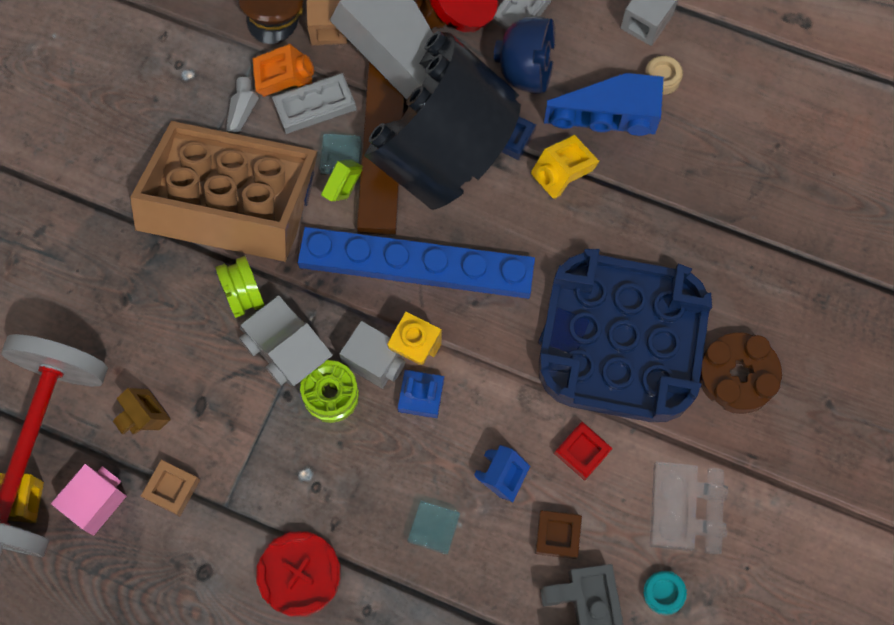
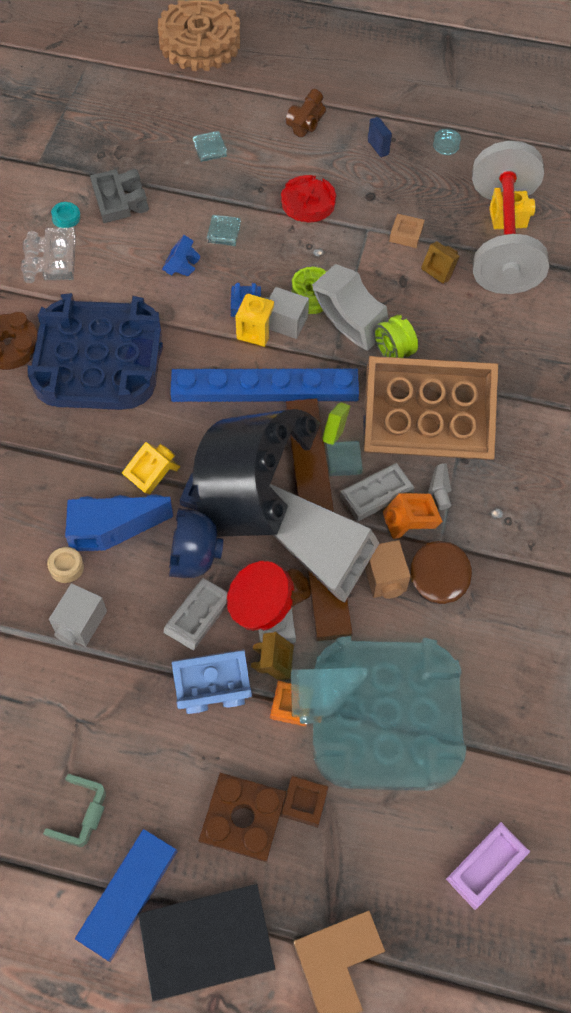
camera: 170 degrees right, 10 degrees down
bright pink brick [51,464,127,536] -> none
reddish brown tile [535,510,582,559] -> none
red tile [554,422,613,481] -> none

